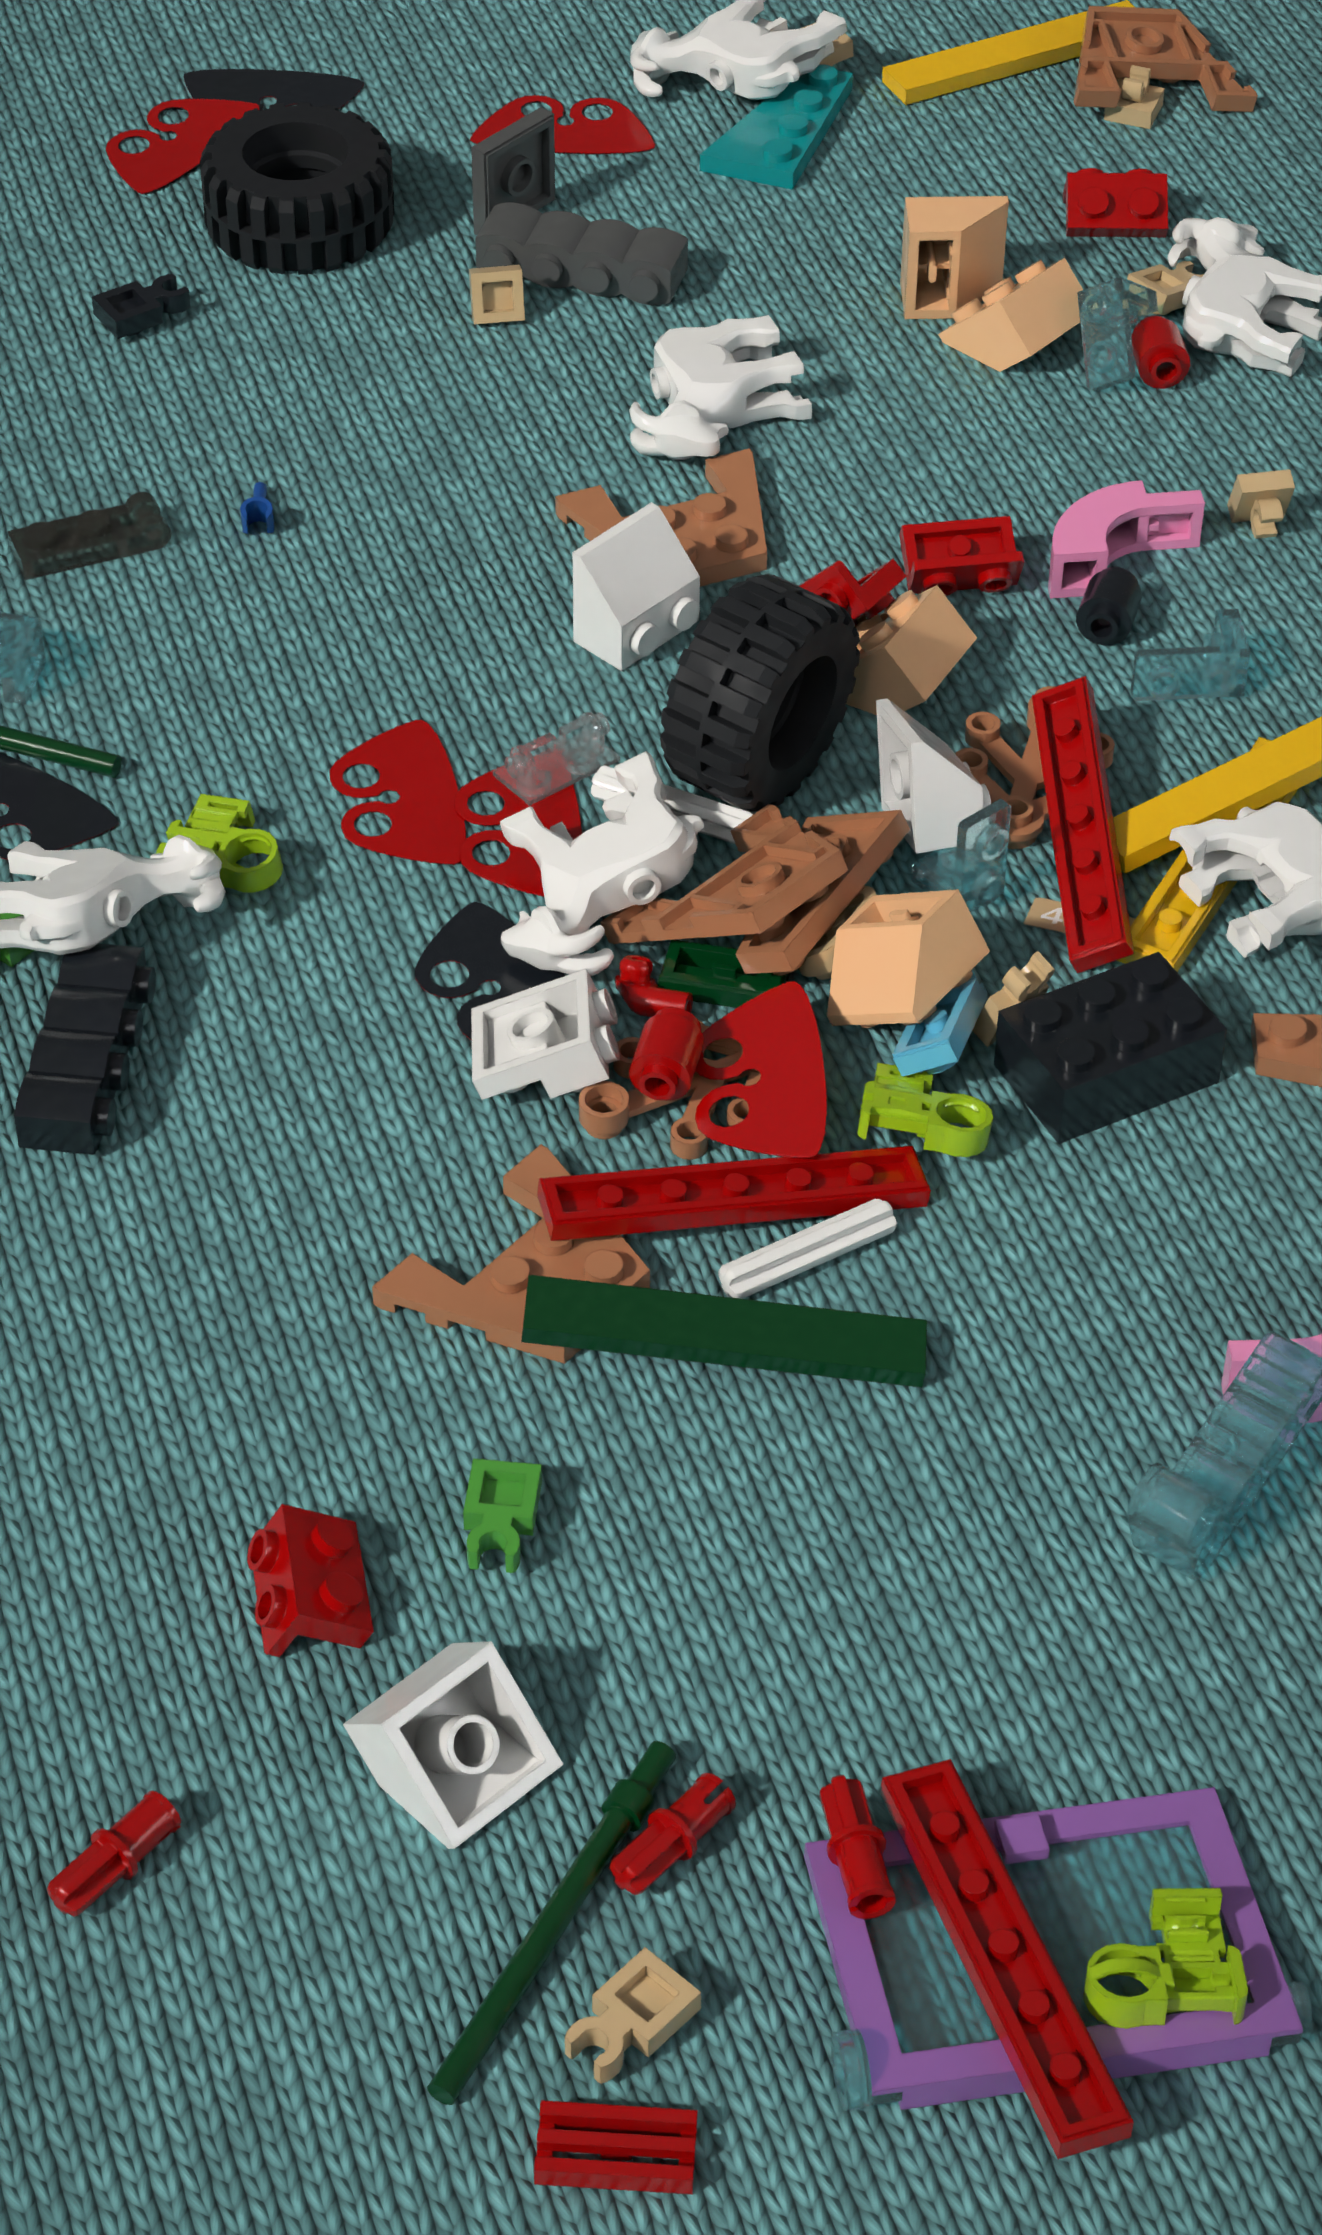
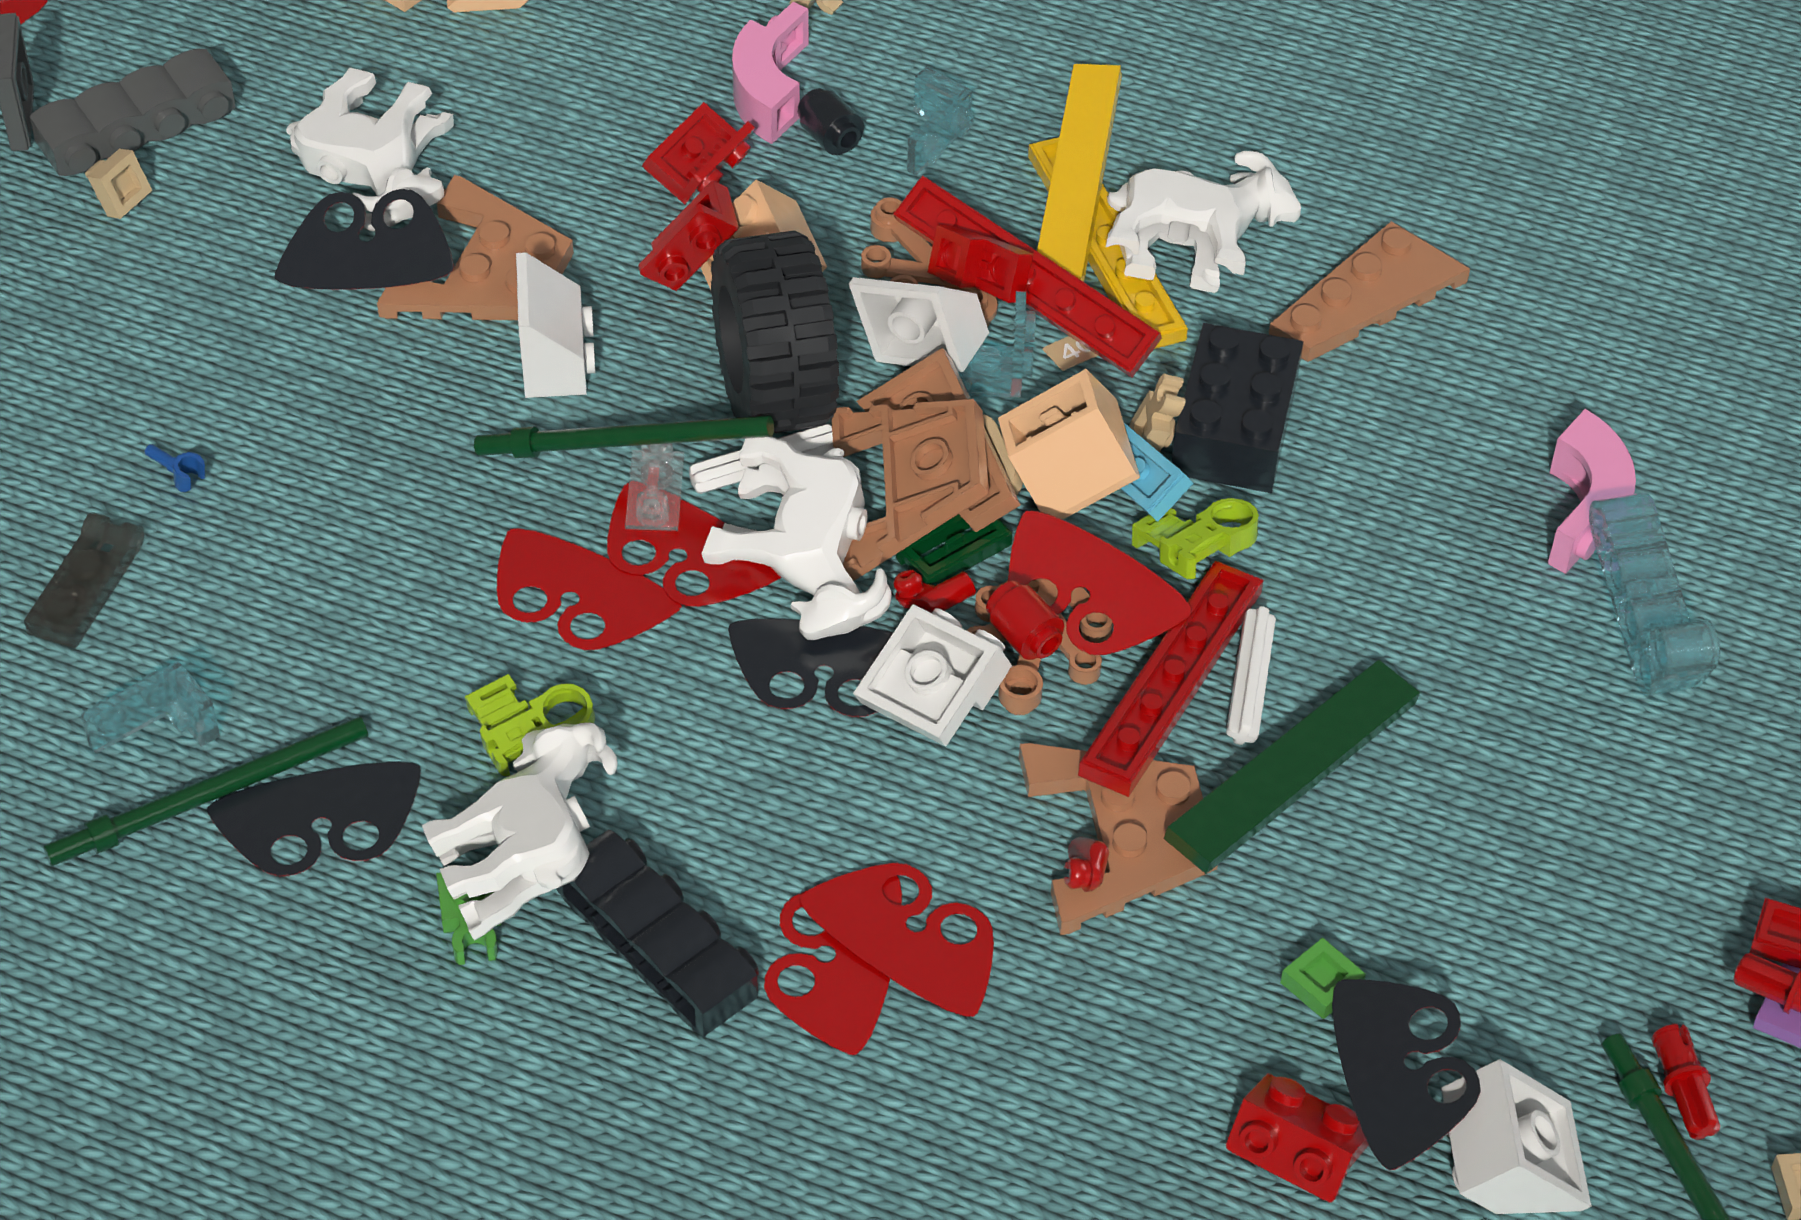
camera: 50 degrees left, 5 degrees up
none -> black piece [275,189,454,290]
none -> dark green bar [474,416,774,459]
none -> red piece [764,876,902,1055]
none -> red piece [799,863,994,1017]
none -> red slope [927,224,1033,303]
none -> red arm [1064,837,1110,892]
none -> black piece [1332,979,1481,1171]

